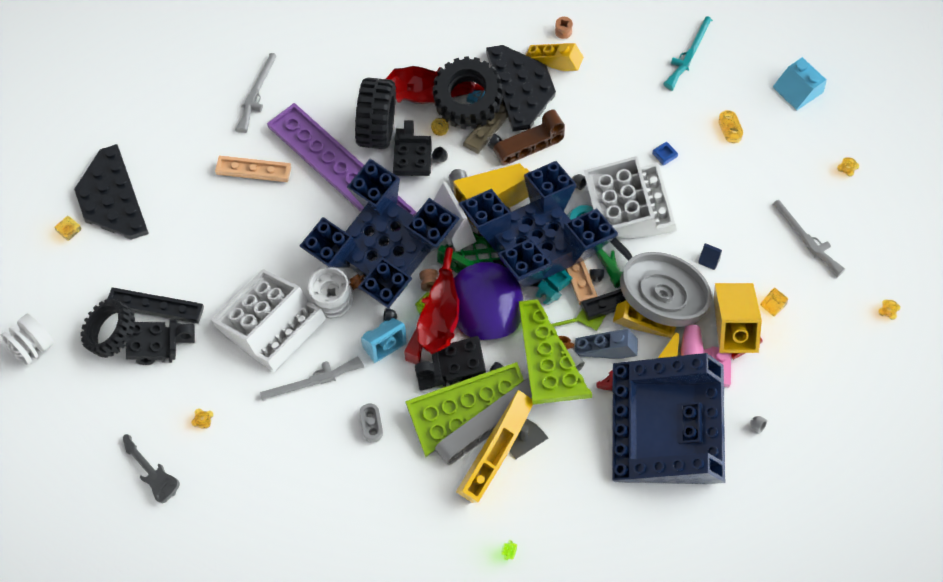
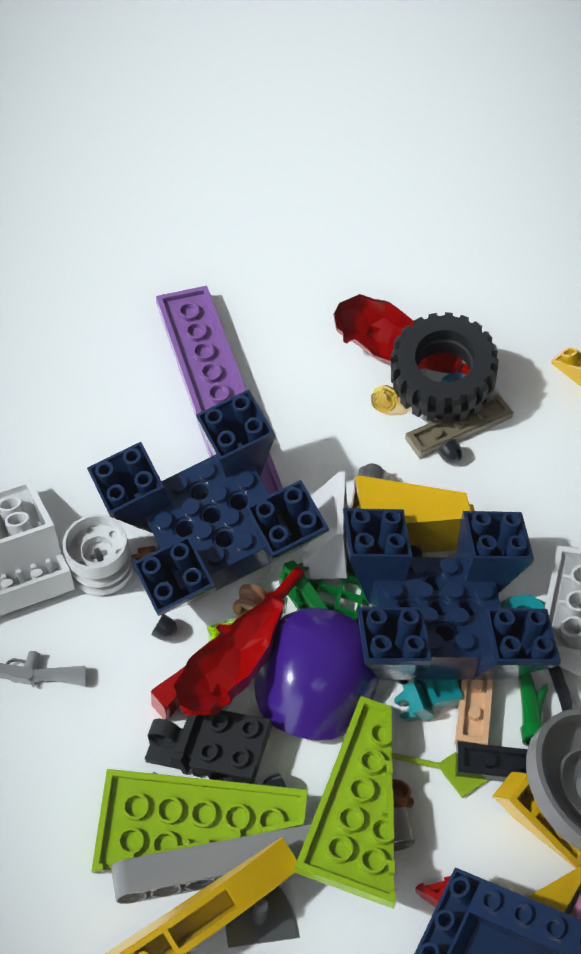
camera: 20 degrees right, 5 degrees down
light nougat plate [215,155,291,182] -> none
light grey piece [235,53,277,133] -> none
black tyre [355,77,396,149] -> none
light grey plate [359,403,383,442] -> none
medium azure slope [361,318,407,363] -> none
black plate [393,120,432,176] -> none
black hinge [432,146,448,162] -> none
black plate [486,45,556,132] -> none
reddish brown beam [493,109,565,165] -> none
dark grey hinge [572,174,587,190] -> none
sand blue slope [575,328,638,359] -> none
black hinge [589,269,605,282] -> none

